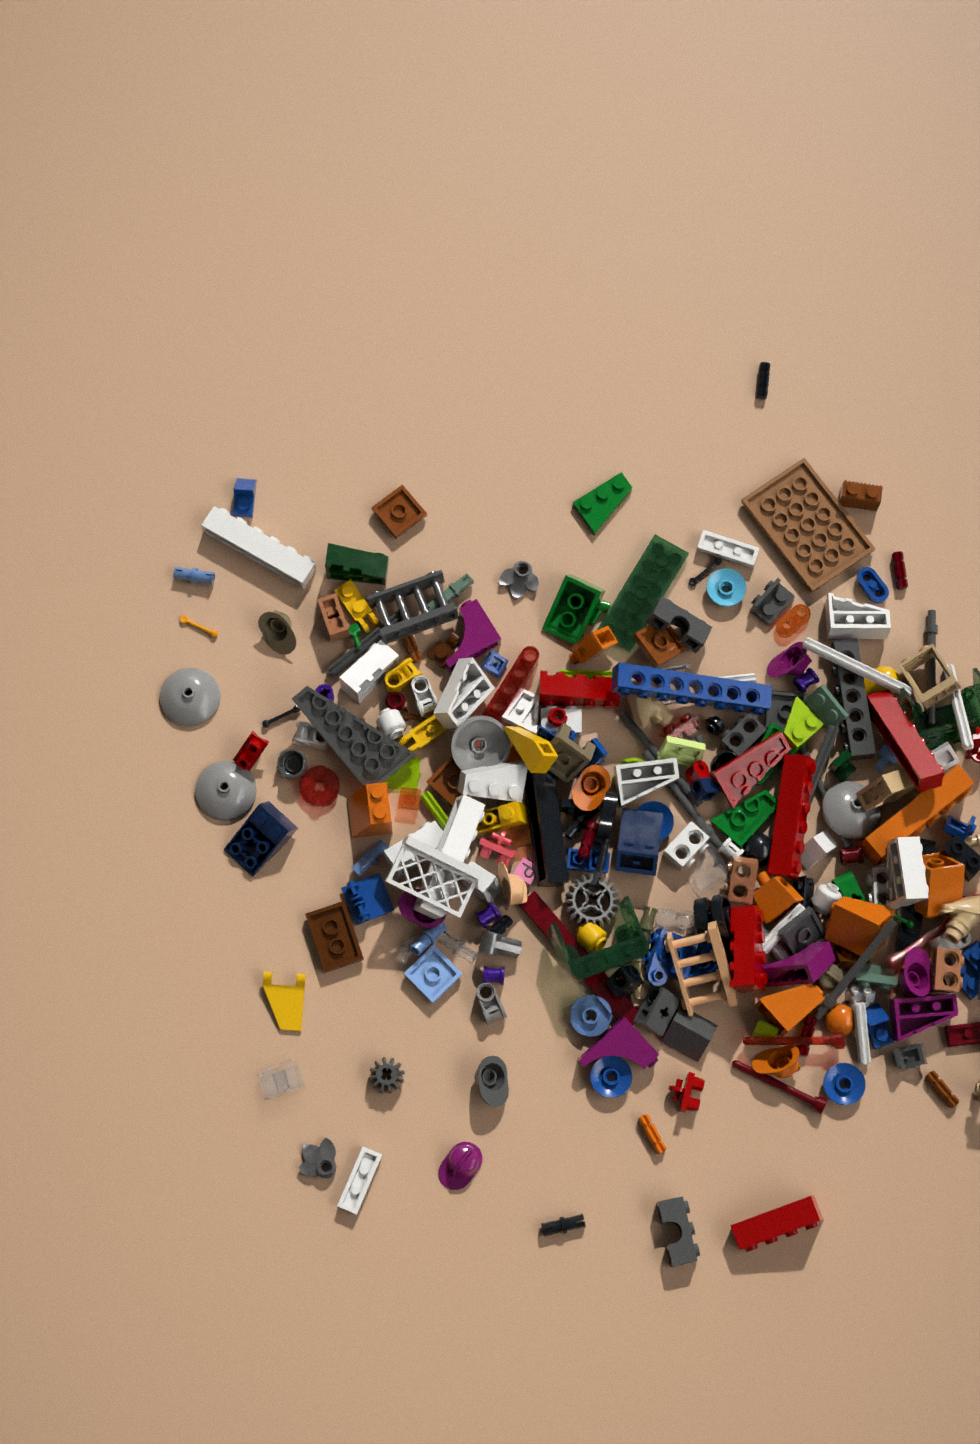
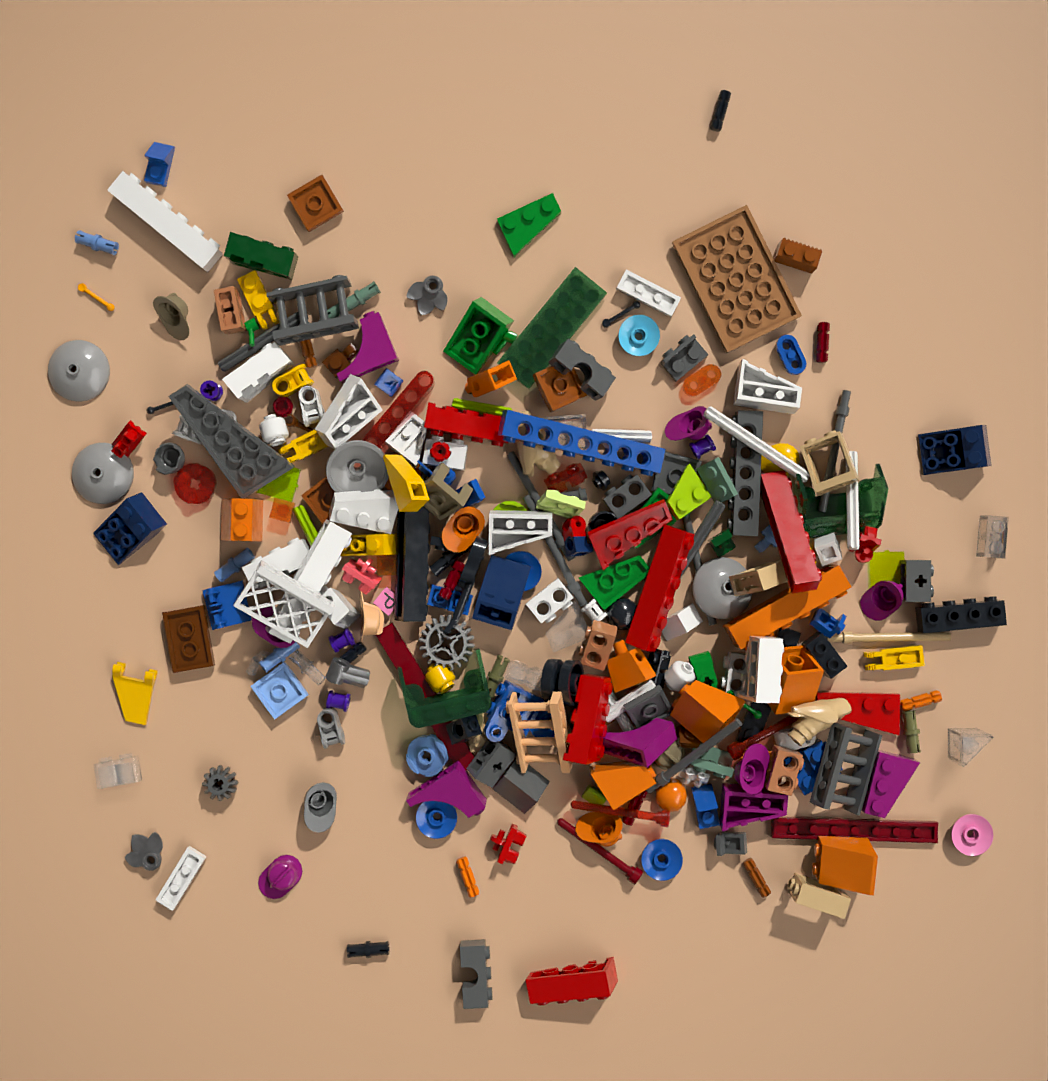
camera: 10 degrees right, 15 degrees up
dark red bush [839,845,864,866] -> none
white axle [853,1002,871,1065] -> none

